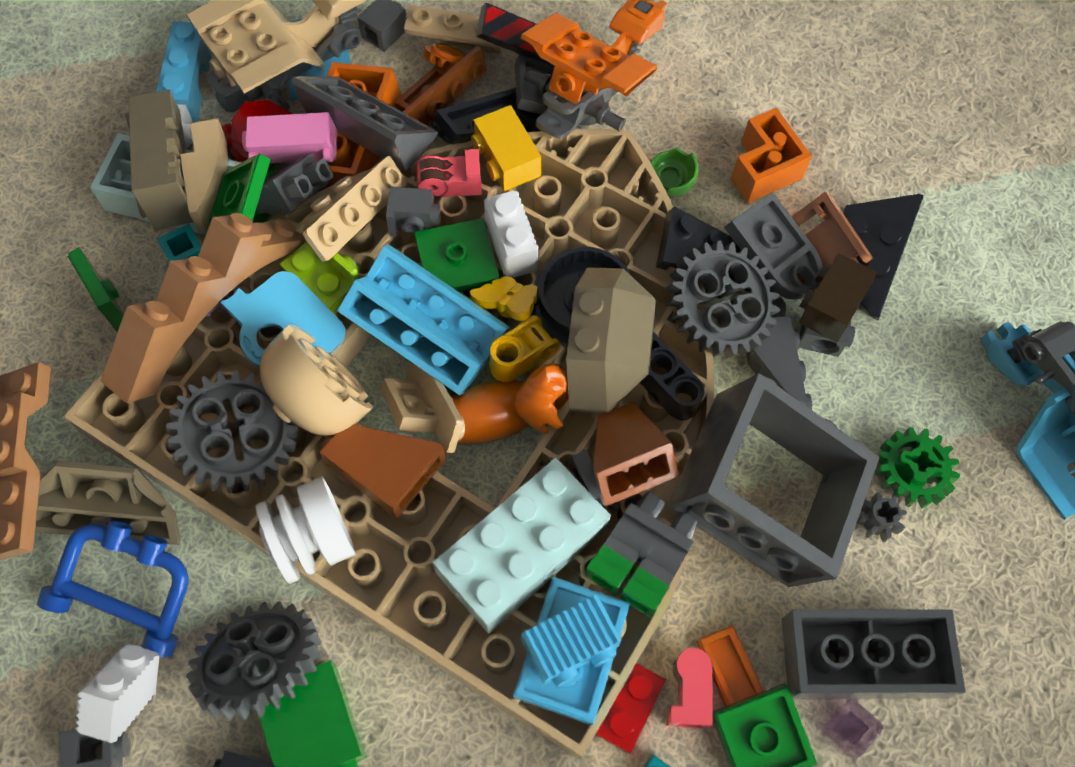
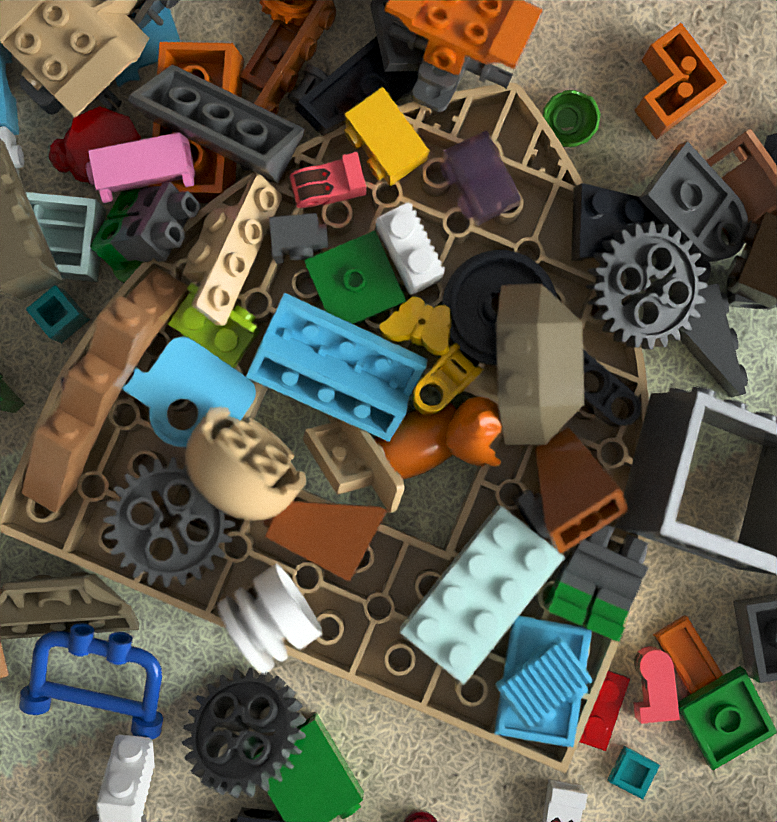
camera: 10 degrees left, 20 degrees up
tan slope [180,118,228,232] -> none
green plate [206,153,271,234] -> none
none -> clear purple brick [440,130,521,226]

